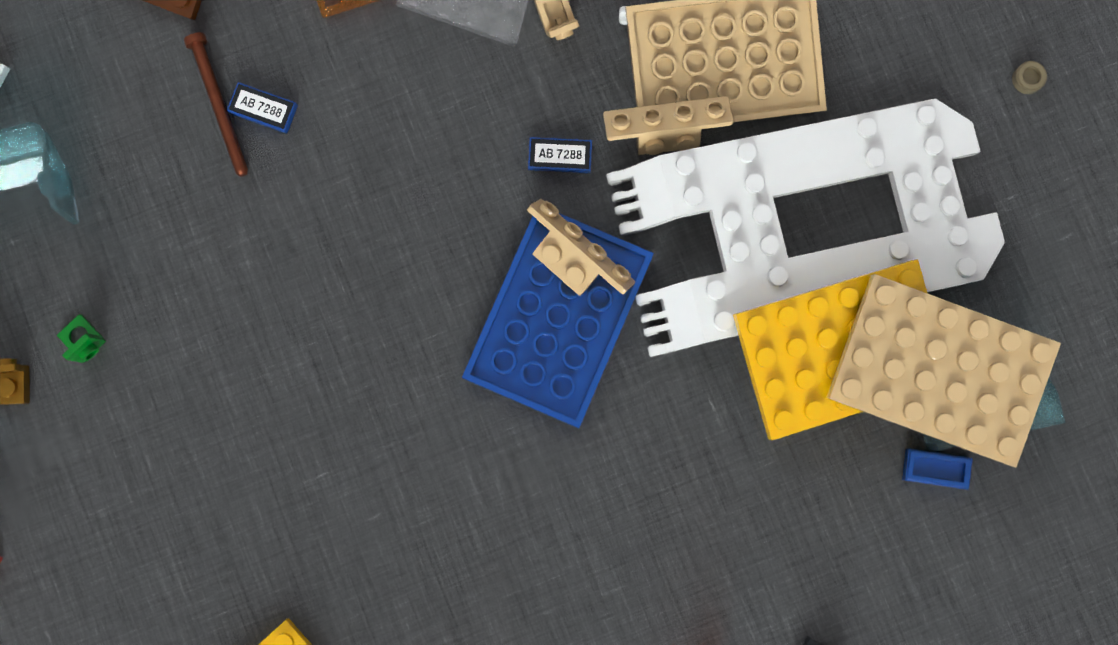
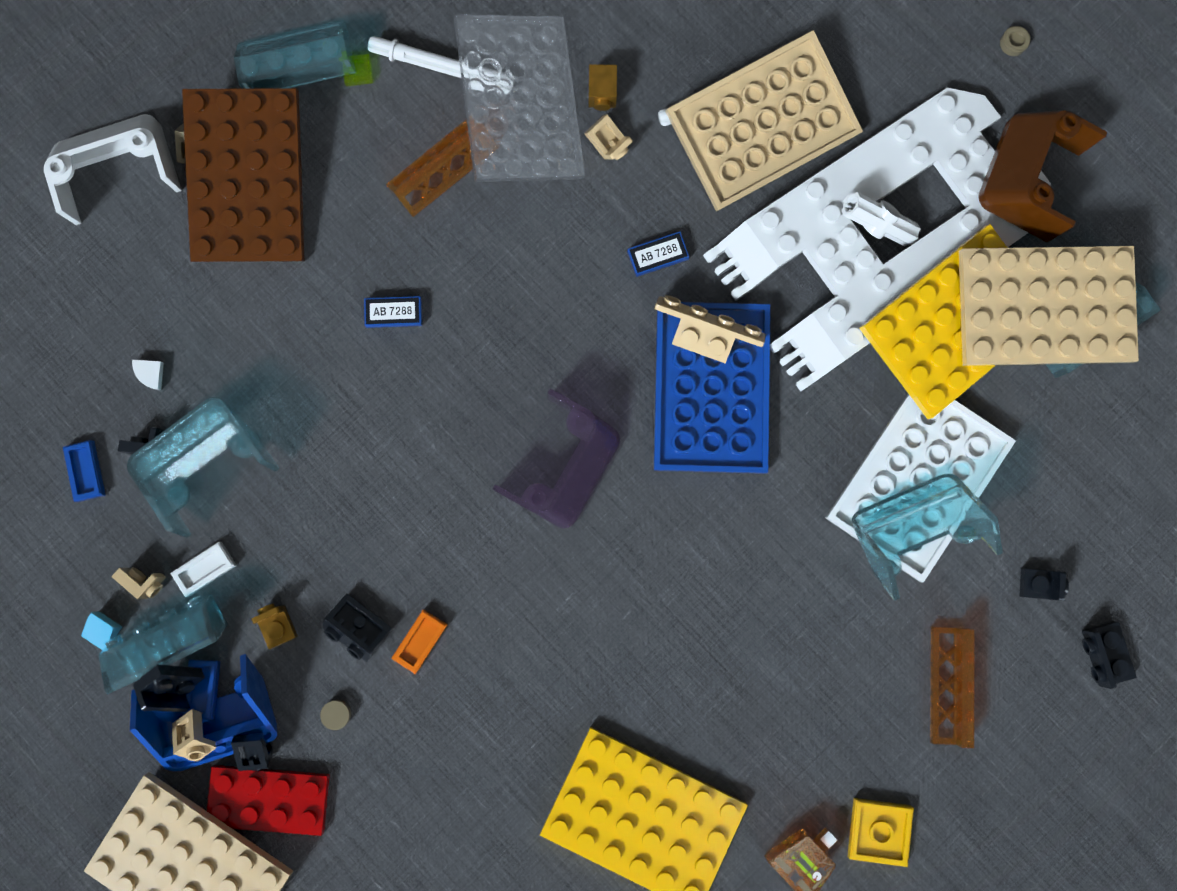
camera: 25 degrees left, 0 degrees up
green bracket [57,314,106,363] -> none
copper bar [184,32,248,177] -> none
tan bracket [603,96,733,155] -> none
blue tile [902,449,973,490] -> none
none -> dark tan tile [320,700,351,730]
none -> black bracket [322,593,392,662]
none -> orange tile [391,609,448,674]
none -> clear purple windscreen [493,388,620,528]
none -> white plate [825,394,1016,582]
none -> white piece [841,192,921,246]
none -> clear light blue windscreen [852,474,1003,601]
none -> reddish brown windscreen [979,110,1107,243]

